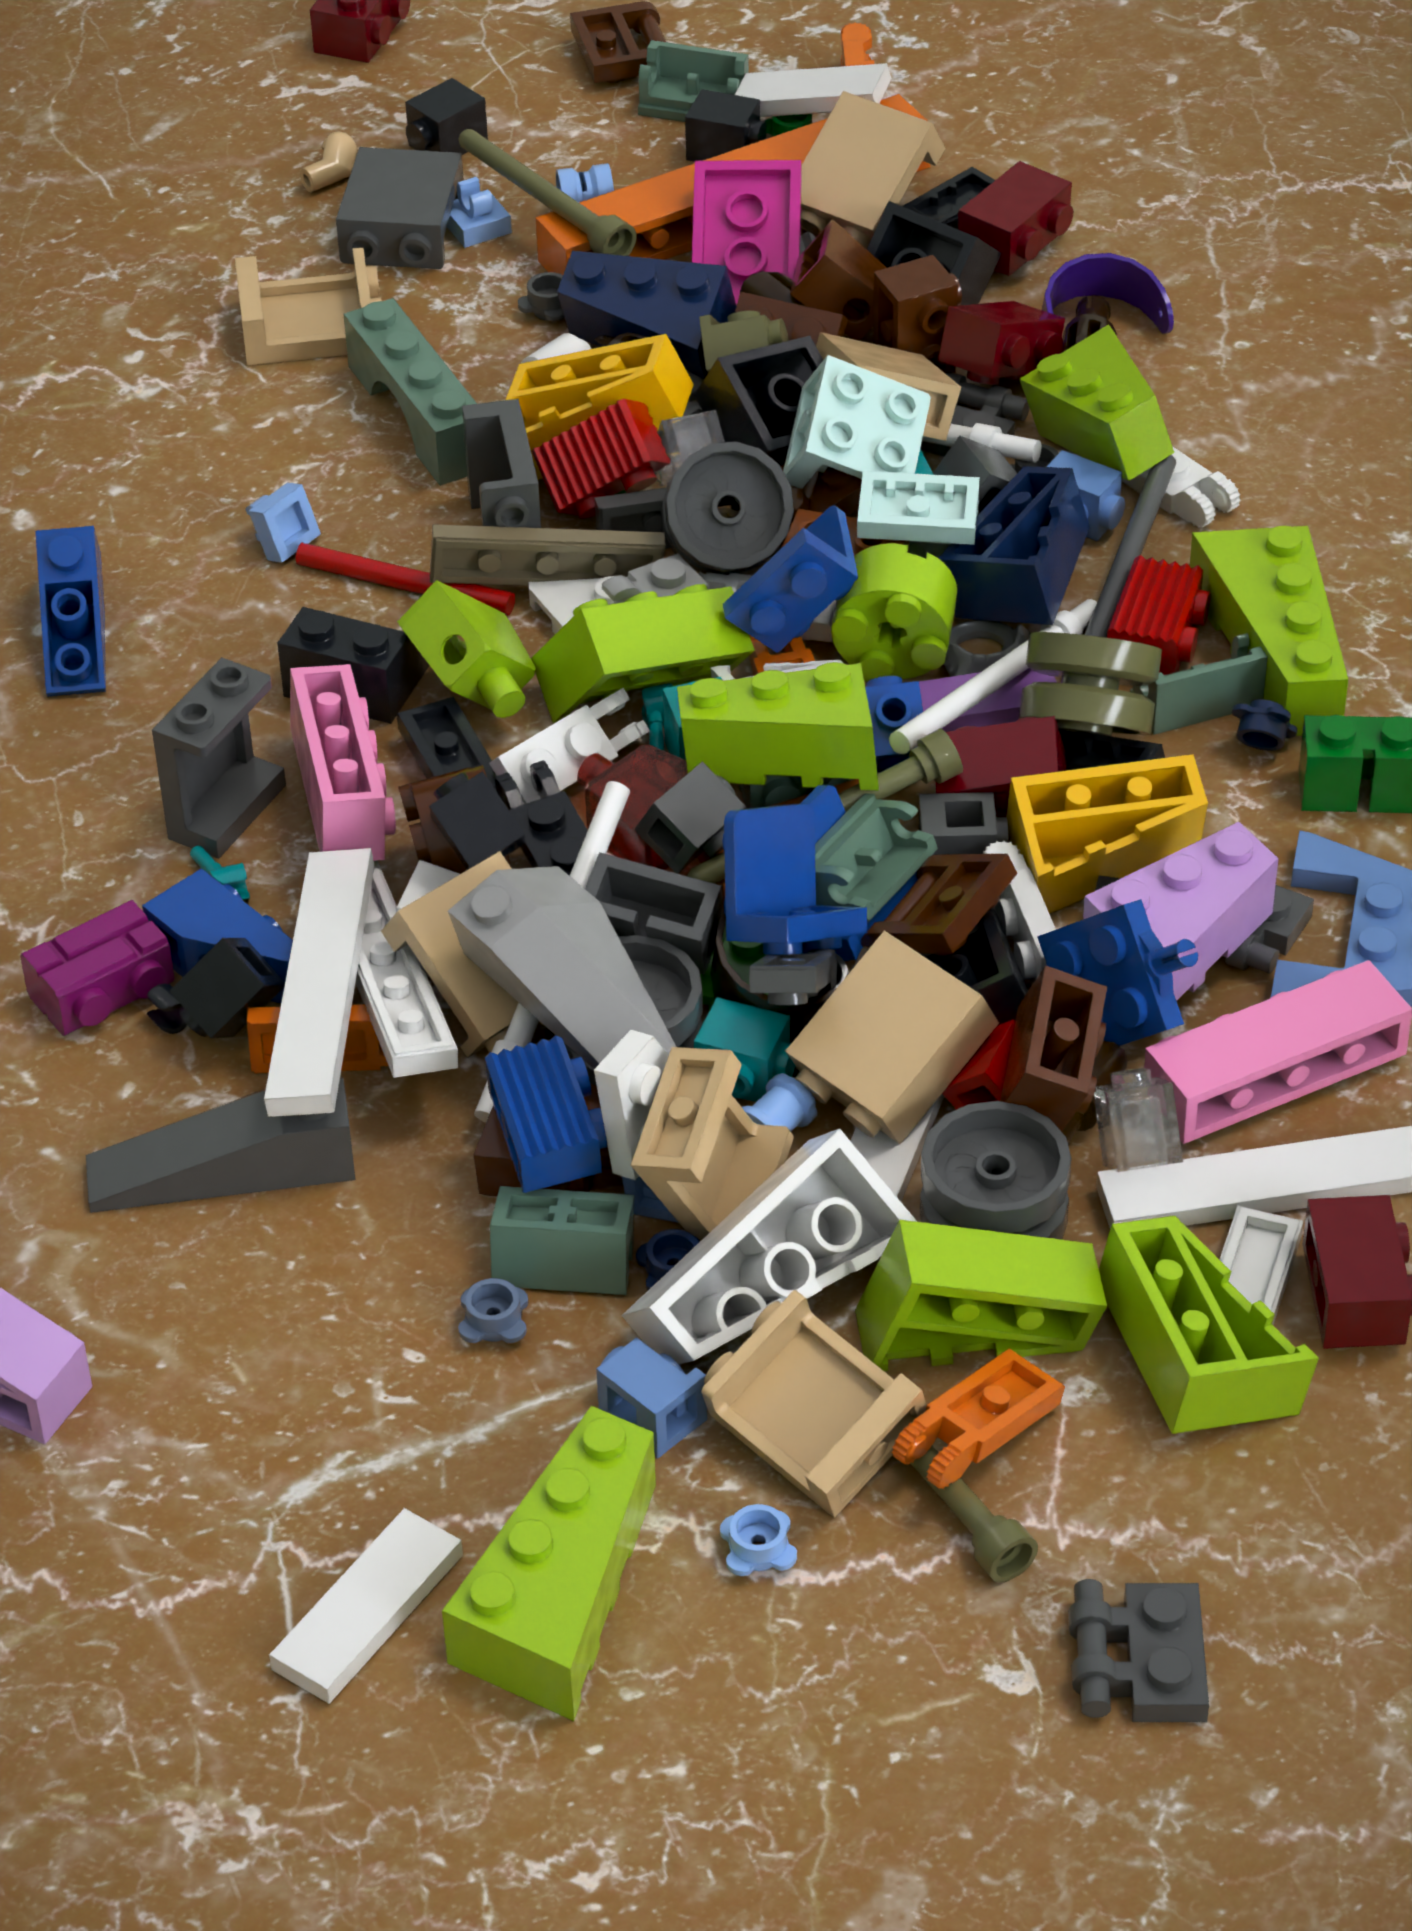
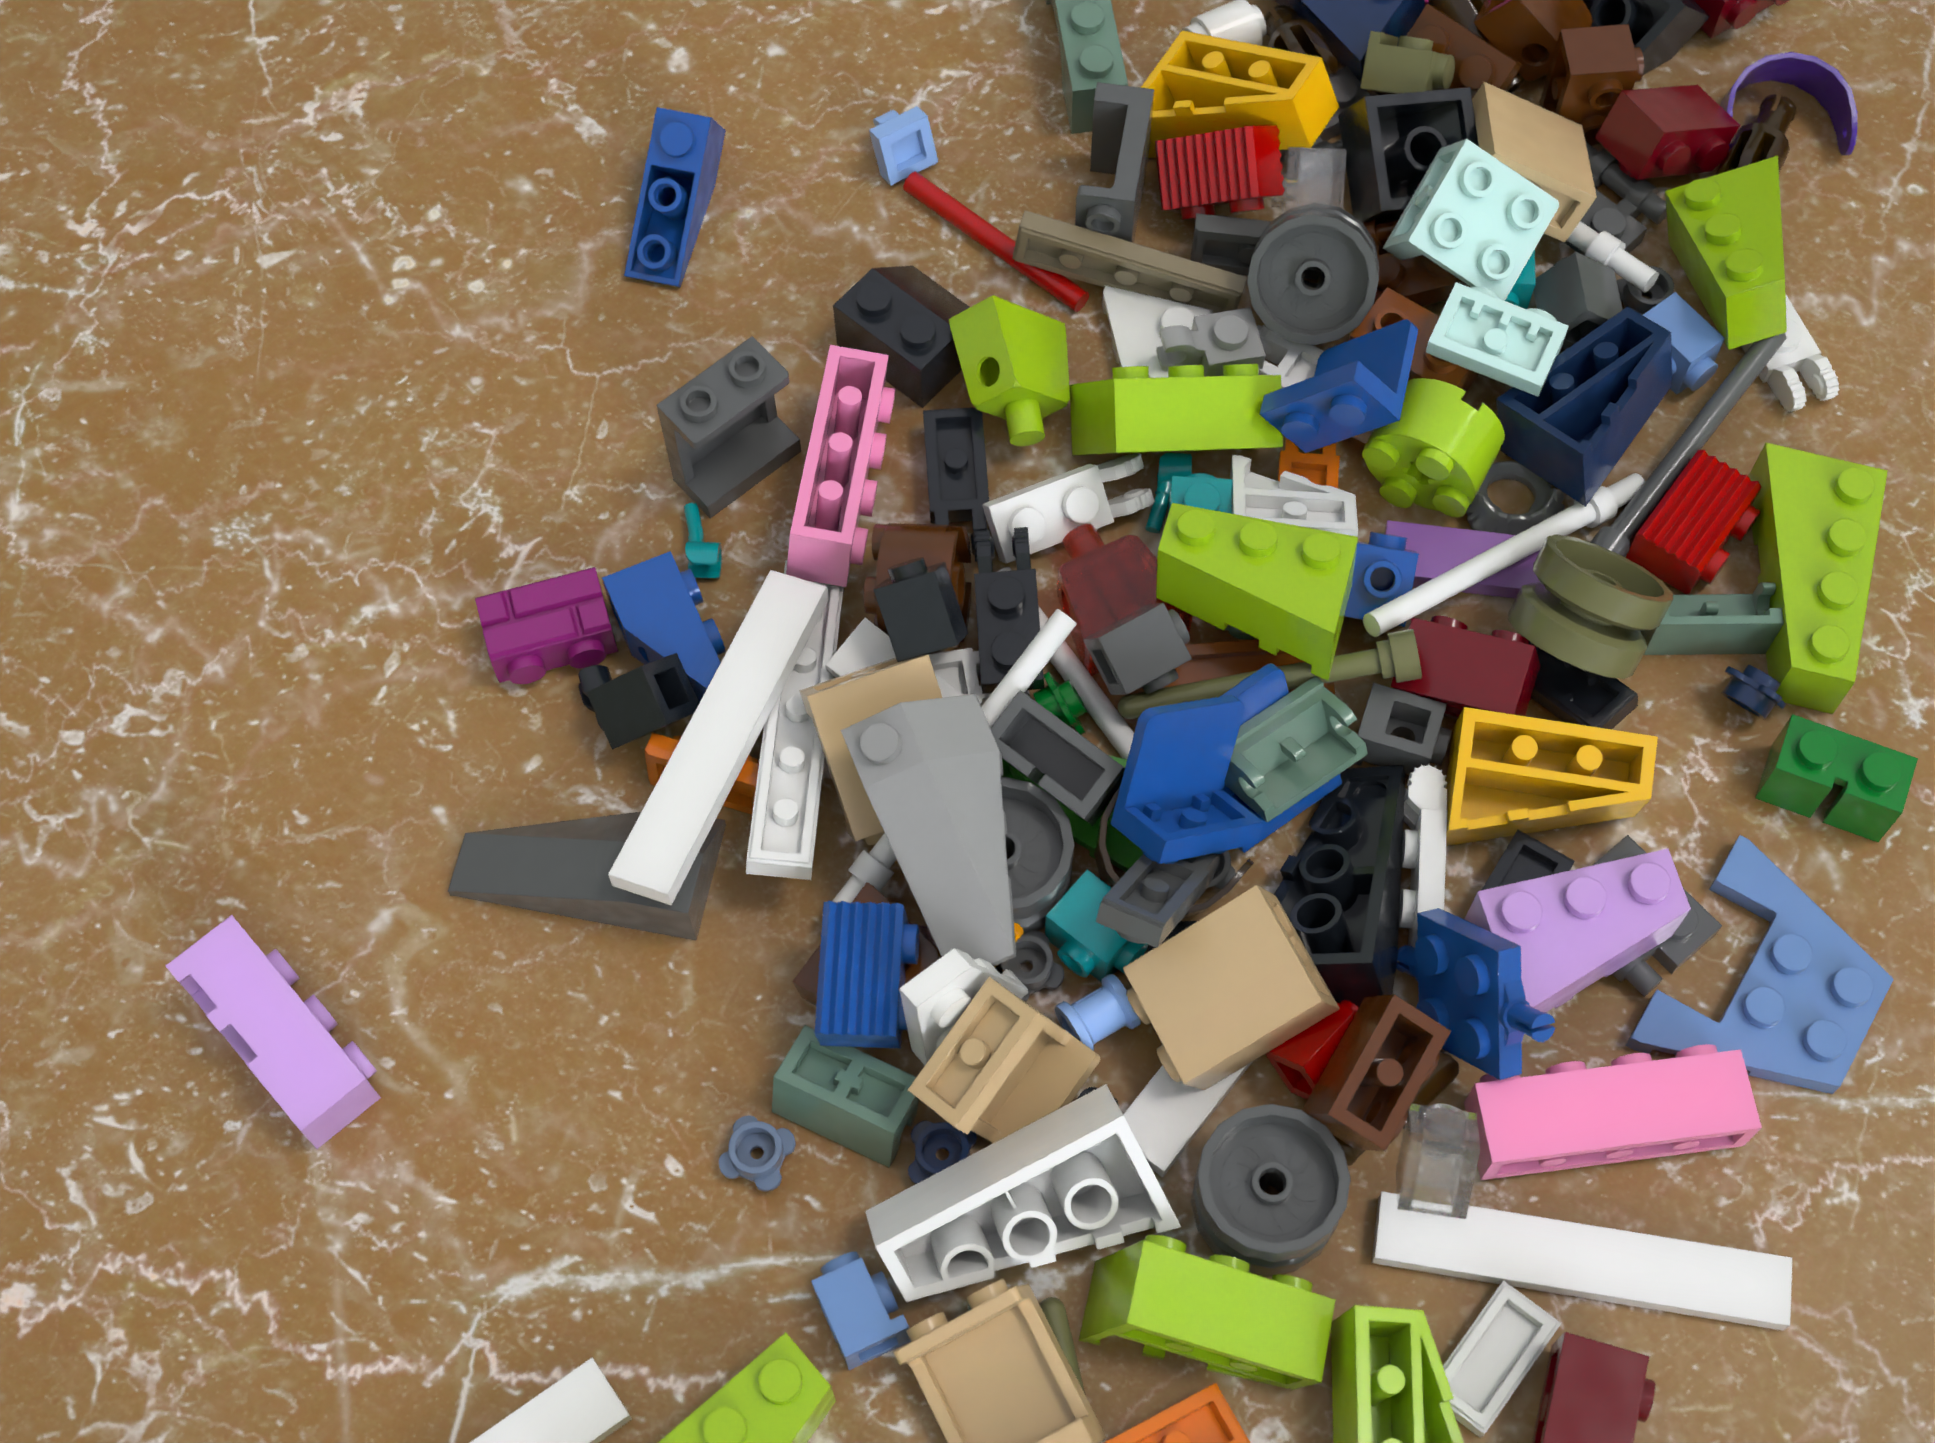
camera: 20 degrees right, 20 degrees up
reddish brown plate [861,853,1018,956] -> none

